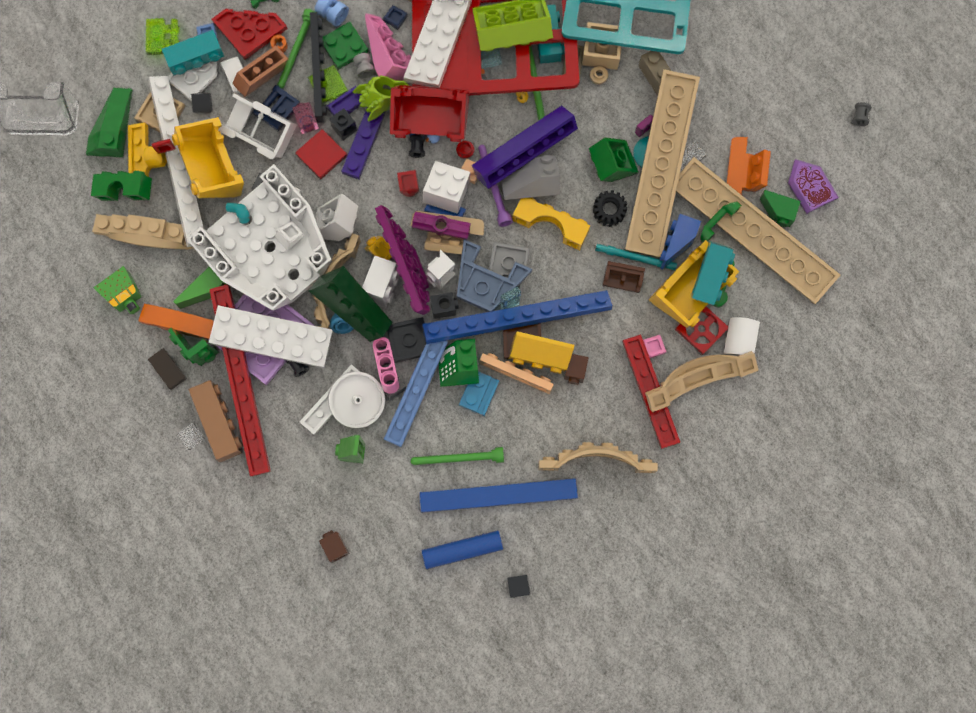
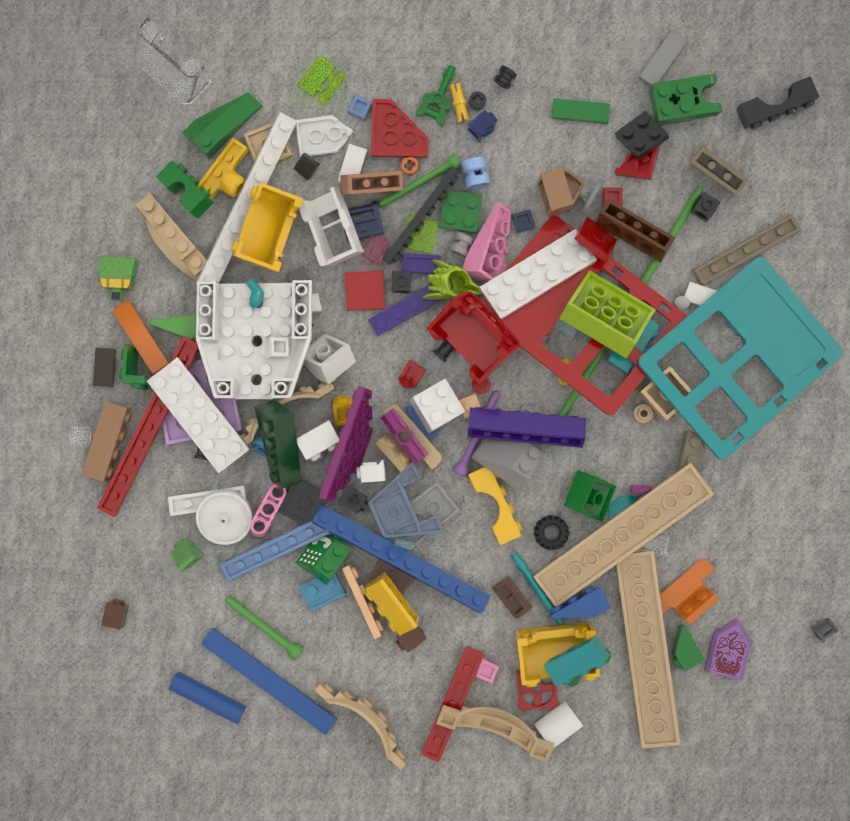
camera: 45 degrees right, 10 degrees up
red slope [152,139,176,154] -> none
teal brick [162,30,225,76] -> none
black tile [507,575,530,598] -> none
green bar [700,201,742,242] -> none

